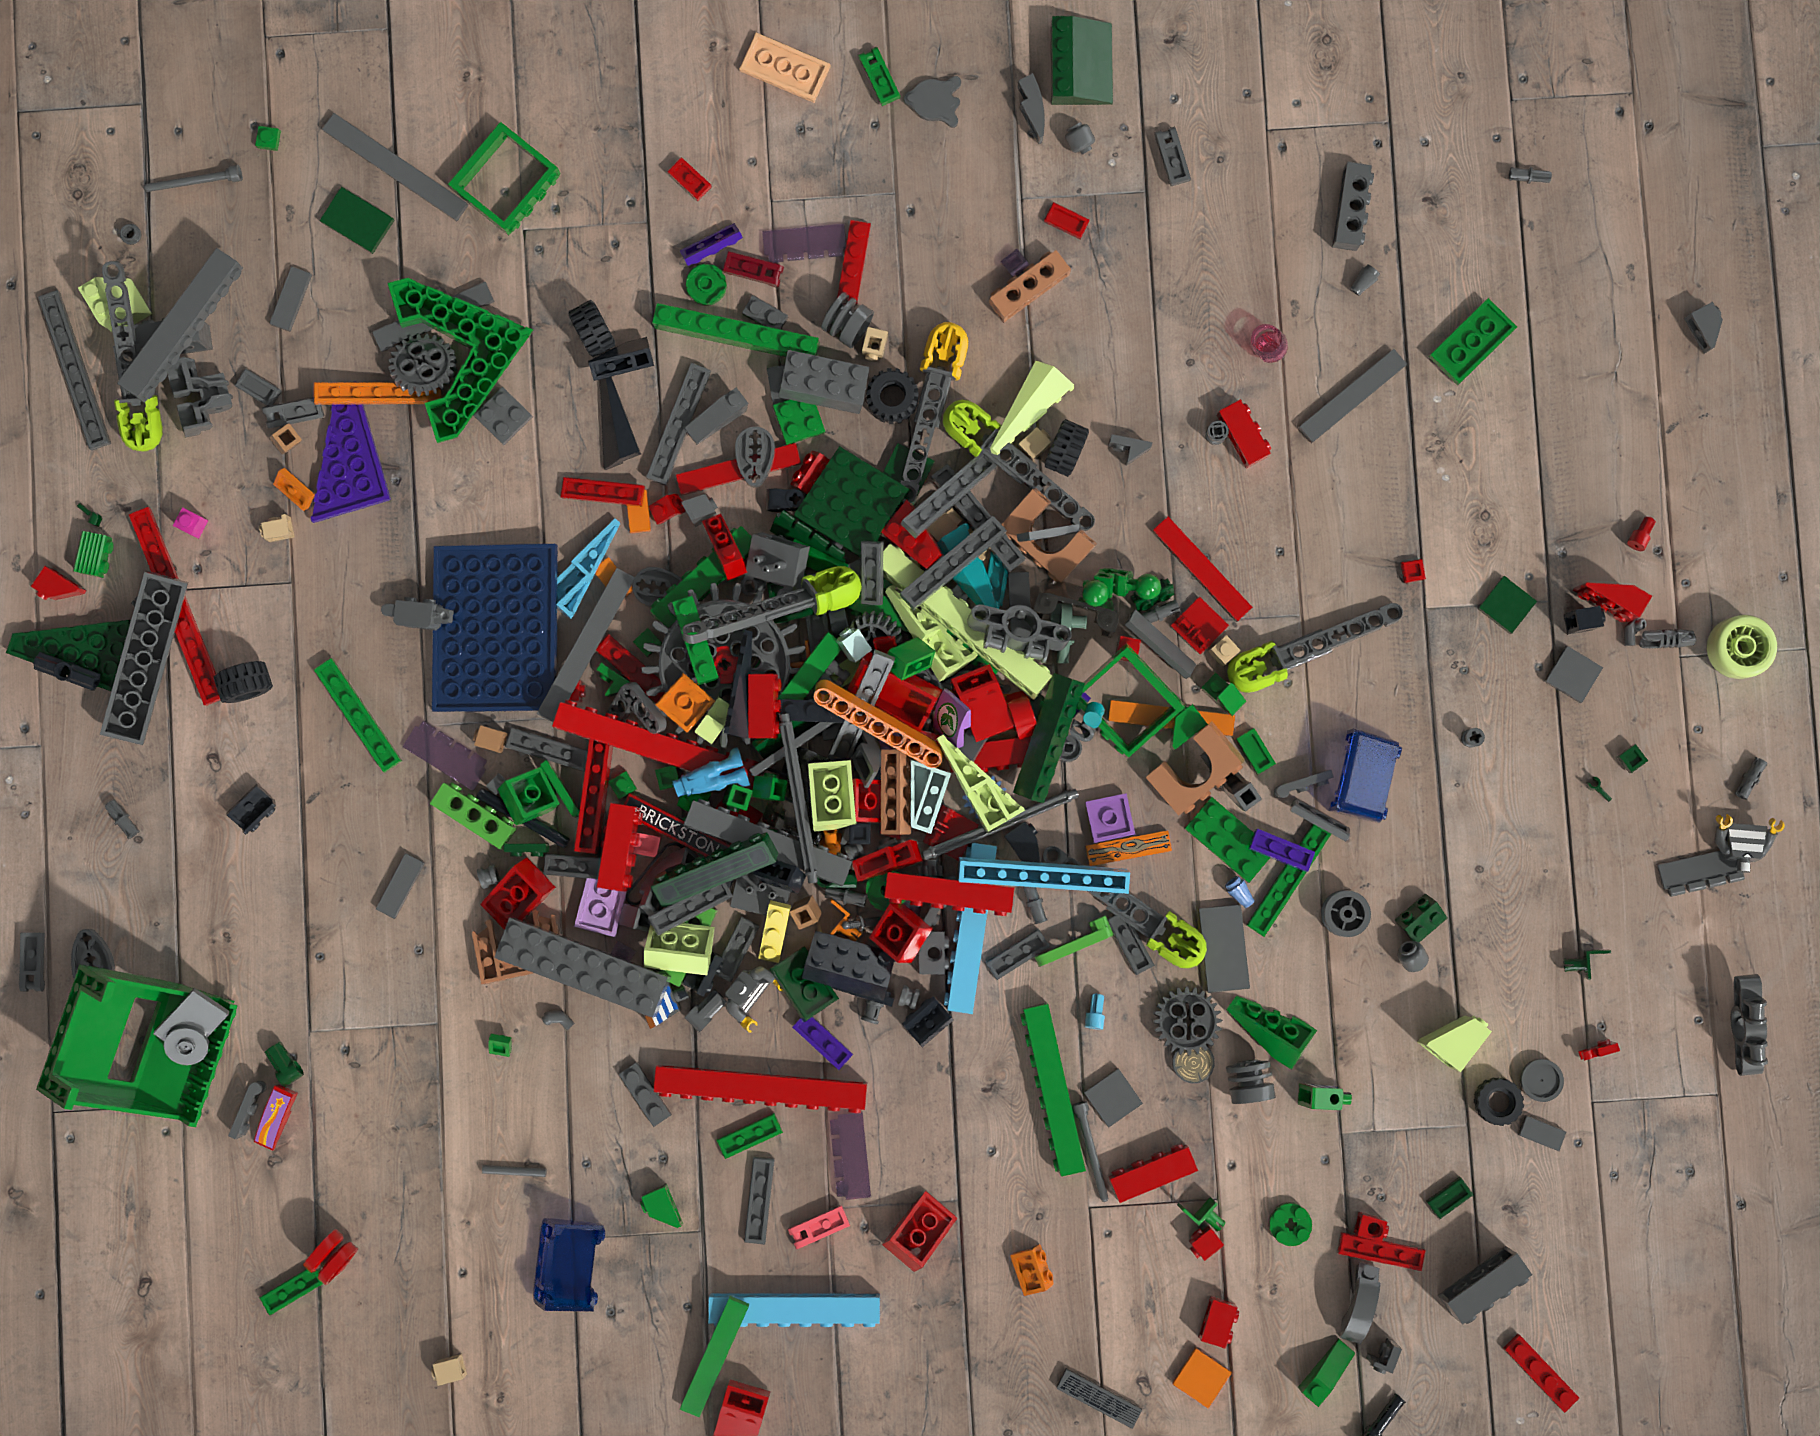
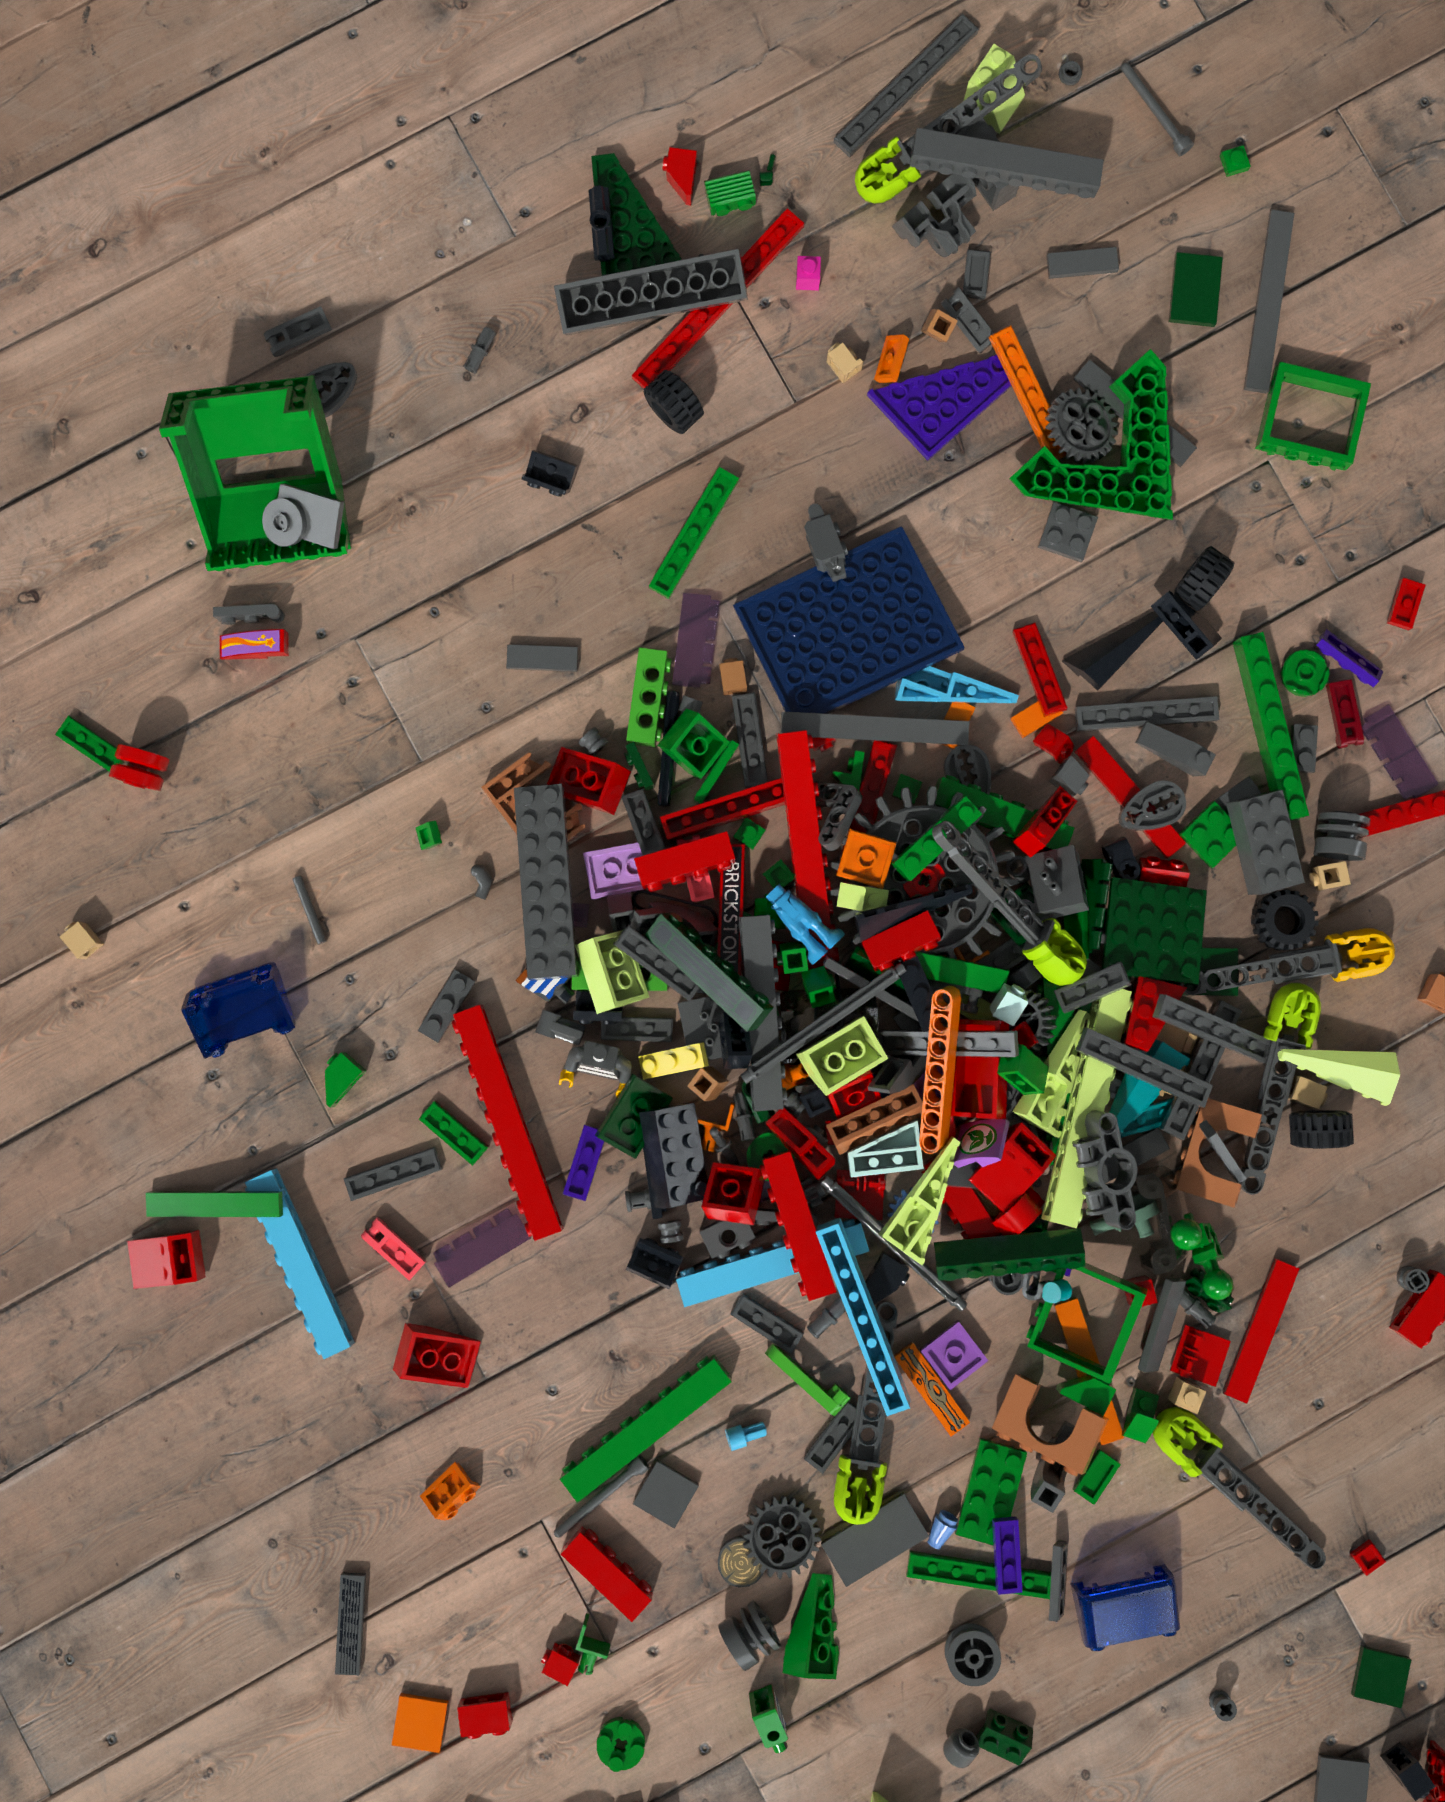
camera: 65 degrees right, 0 degrees up
dark green piece [264,1042,304,1087] -> none
dark grey slope [1109,434,1153,466] -> none
dark grey plate [1274,770,1334,798] -> none

